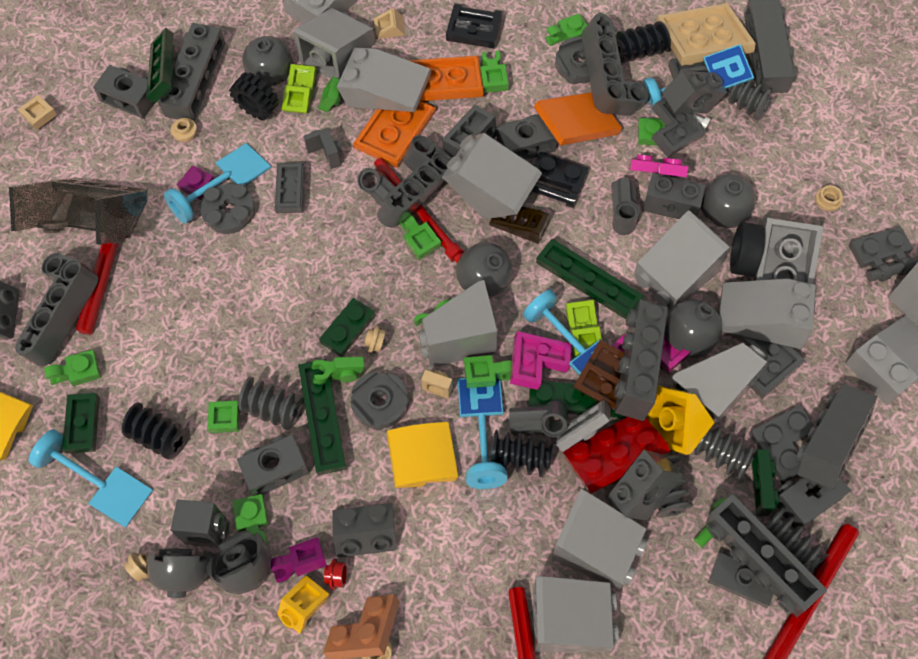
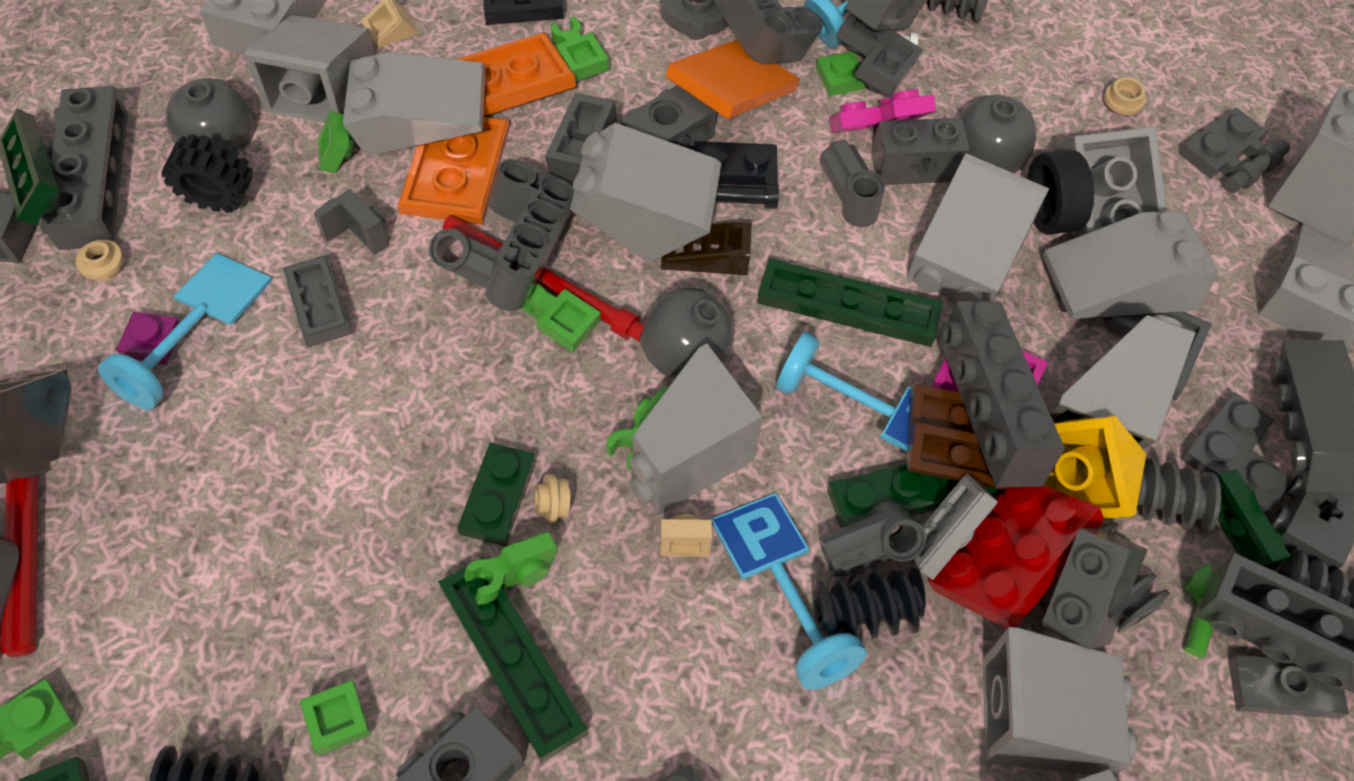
camera: 25 degrees left, 5 degrees down
dark grey plate [200,184,255,234] -> none
dark grey piece [238,376,304,430] -> none
lime slope [281,64,317,114] -> none
dark grey plate [351,372,409,431] -> none
yellow slope [386,422,458,488] -> none
bright green plate [463,355,512,388] -> none
dark pink plate [510,331,571,390] -> none
lime slope [565,300,602,358] -> none
dark grey cylinder [664,299,722,357] -> none

